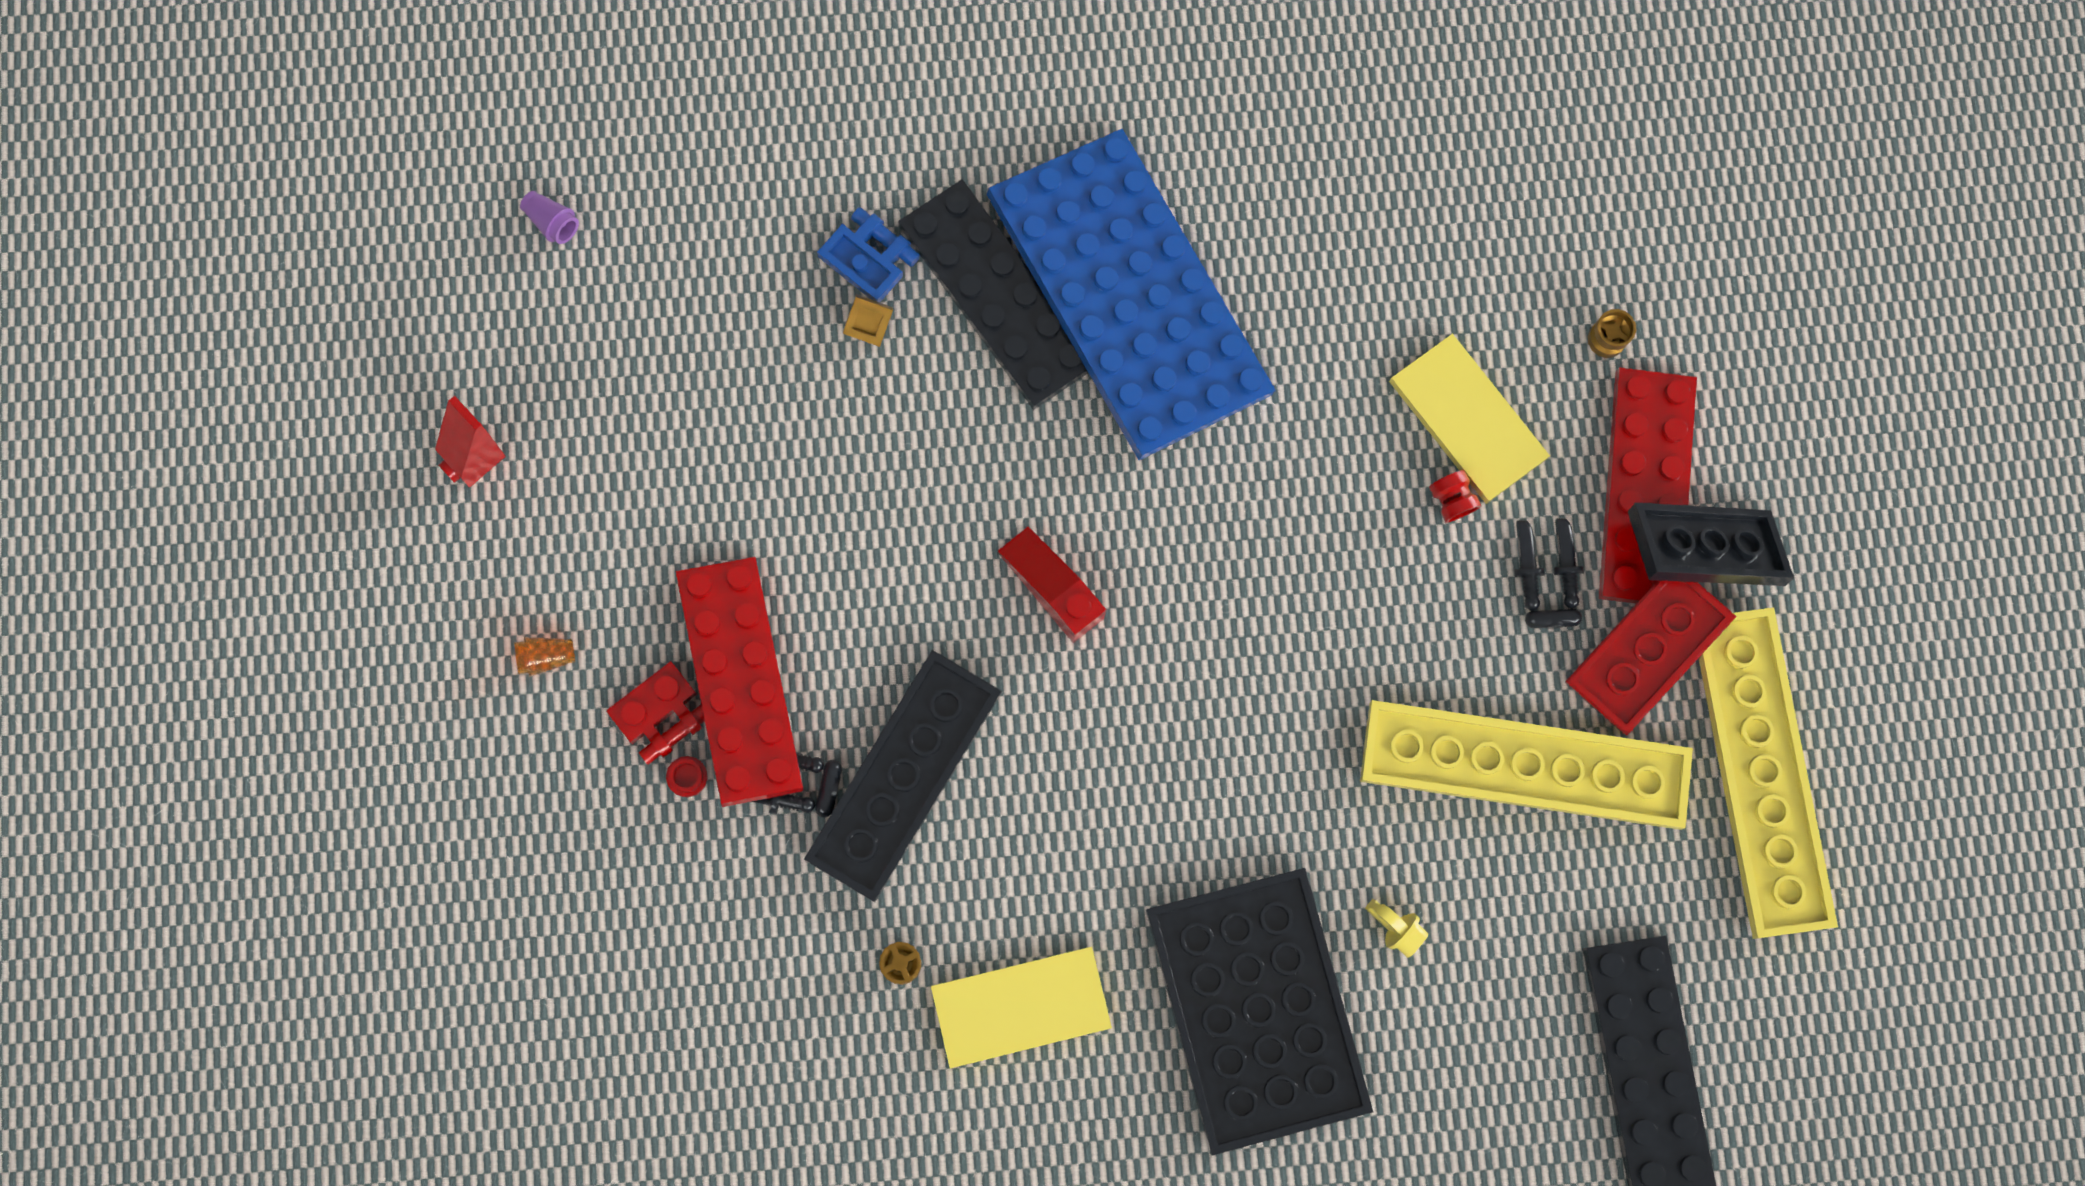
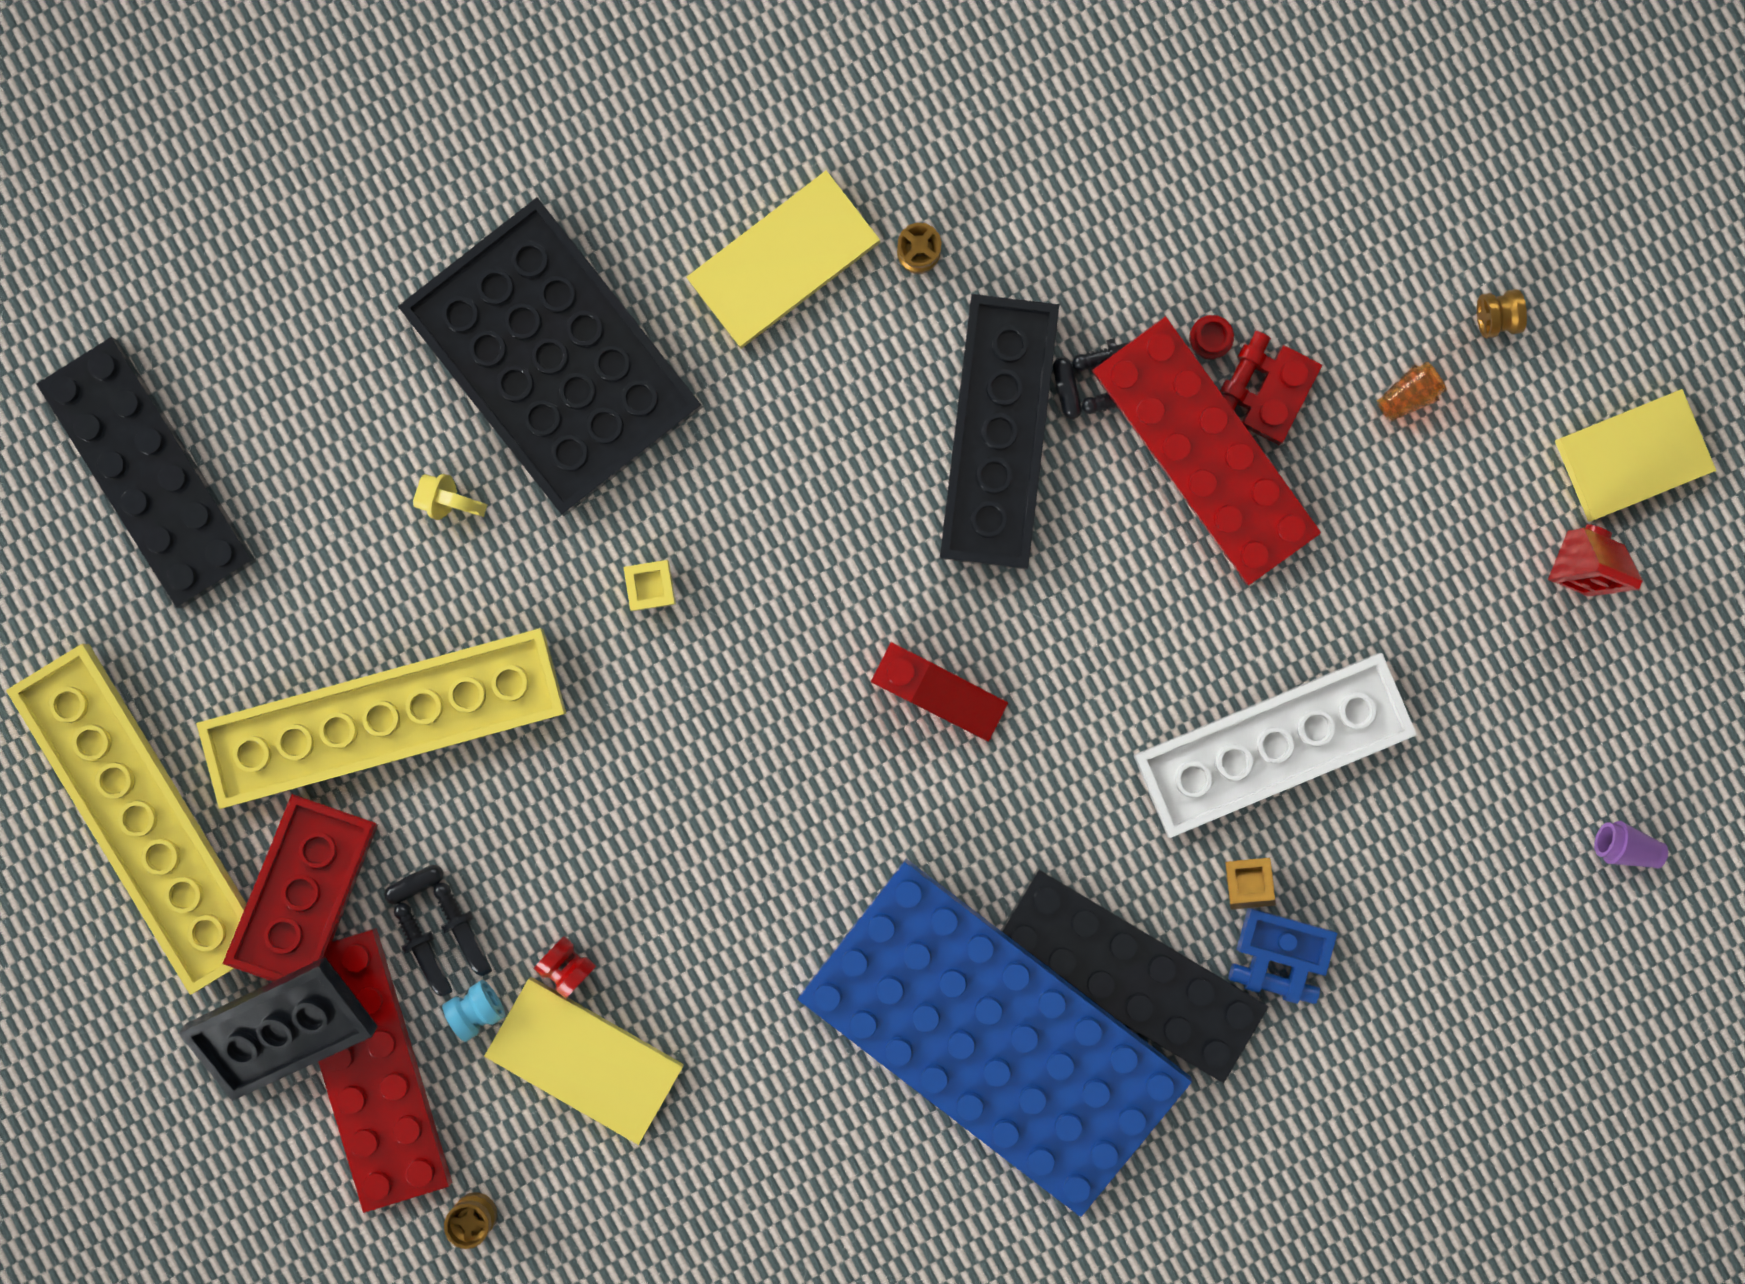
camera: 165 degrees right, 10 degrees up
none -> medium azure wheel [442,980,505,1042]
none -> light yellow plate [623,560,676,611]
none -> white plate [1133,653,1417,838]
none -> pearl gold wheel [1476,289,1527,339]
none -> light yellow tile [1554,389,1716,522]

